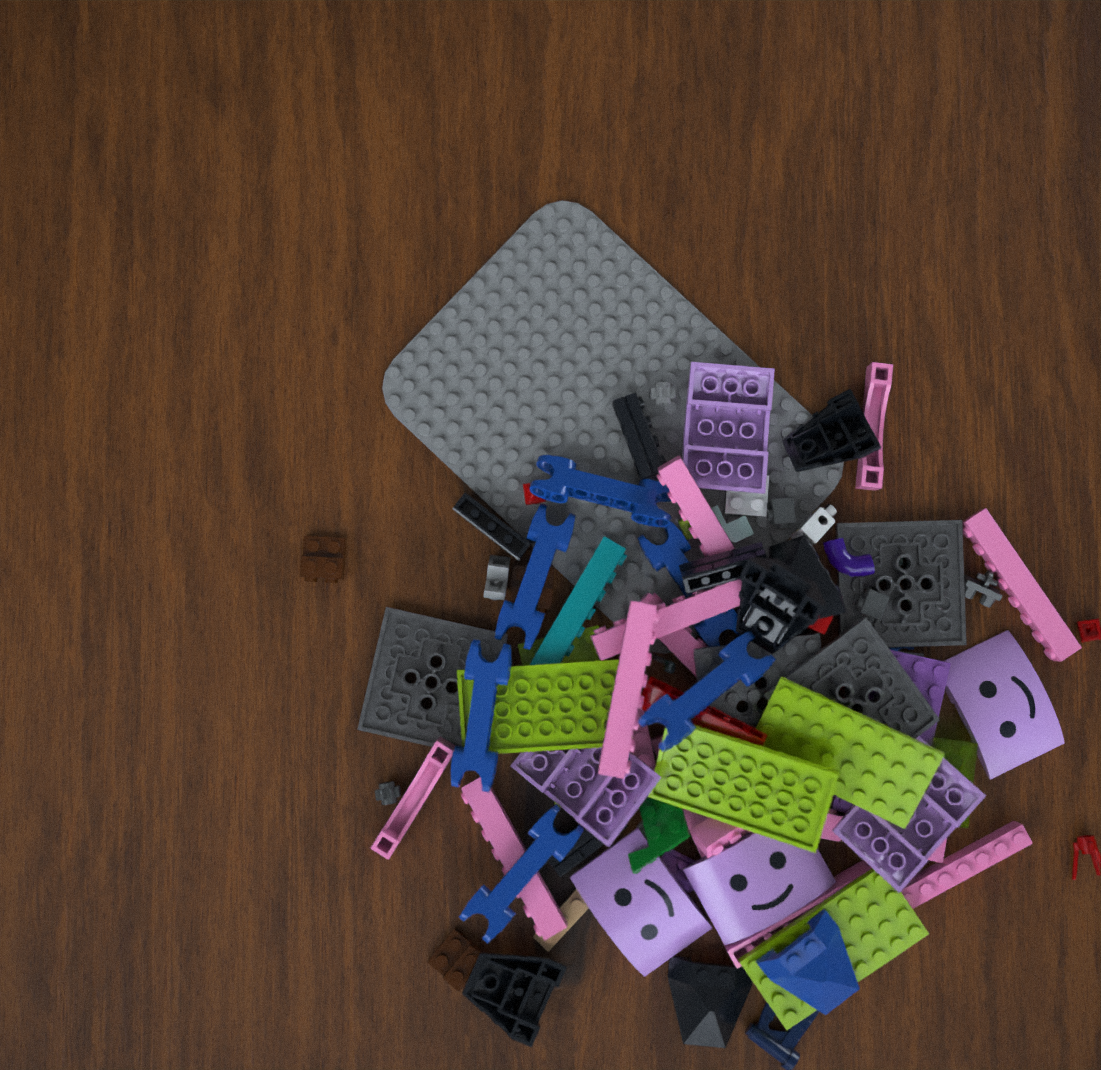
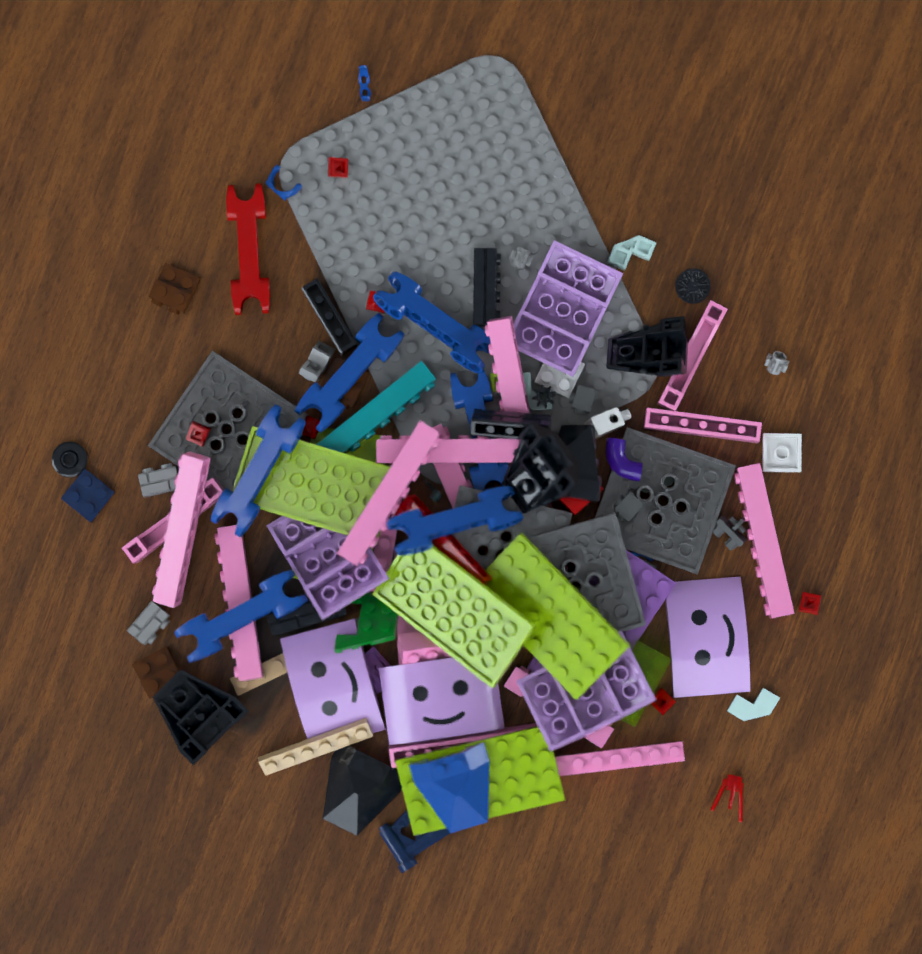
camera: 20 degrees right, 0 degrees up
dark grey gear [375,781,401,805] -> none
none -> black wheel [52,442,88,477]
none -> dark blue plate [61,469,115,523]
none -> light grey brick [127,601,170,645]
none -> light grey brick [138,463,178,498]
none -> bright pink brick [152,452,211,608]
none -> red tile [186,421,211,447]
none -> red piece [226,183,271,315]
none -> tan plate [258,718,373,776]
none -> blue cap [265,165,302,201]
none -> red tile [302,416,320,439]
none -> red tile [328,157,348,178]
none -> blue cap [359,65,371,101]
none -> black gear [532,384,556,409]
none -> light aqua tile [607,235,656,271]
none -> bright pink brick [643,408,762,443]
none -> red tile [650,688,676,715]
none -> black wheel [675,268,711,304]
none -> light aqua tile [727,688,780,721]
none -> white plate [762,433,802,473]
none -> light grey gear [764,351,789,375]

